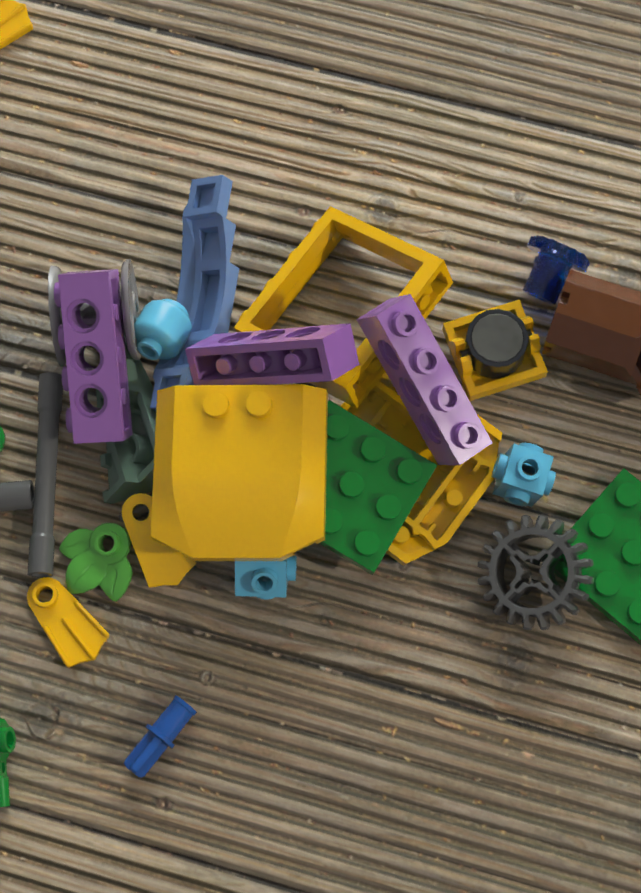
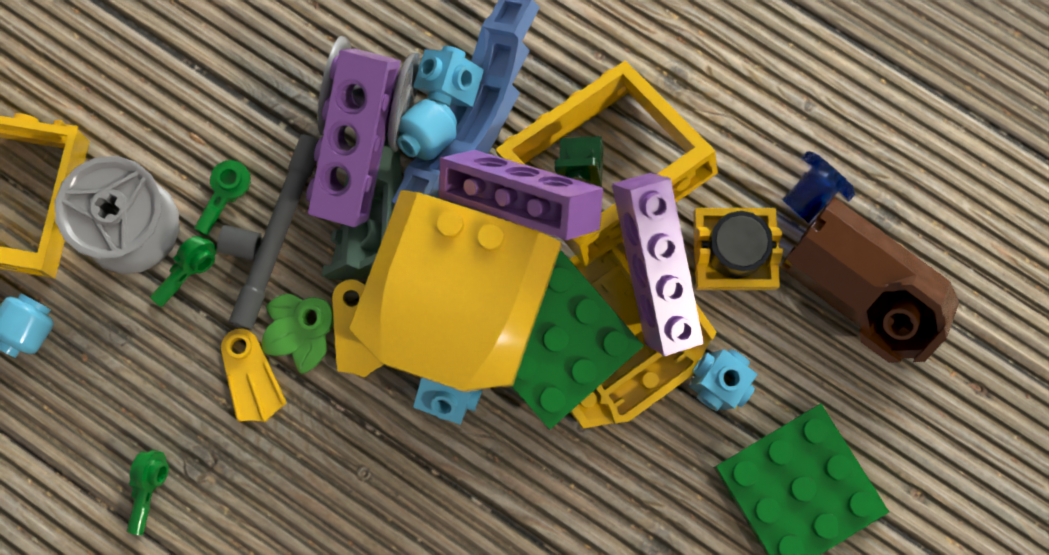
camera: 10 degrees right, 5 degrees up
blue axle [123,695,197,778] -> none
dark grey gear [478,514,594,630] -> none
none -> medium azure brick [413,46,484,107]
none -> dark green bracket [554,136,604,187]

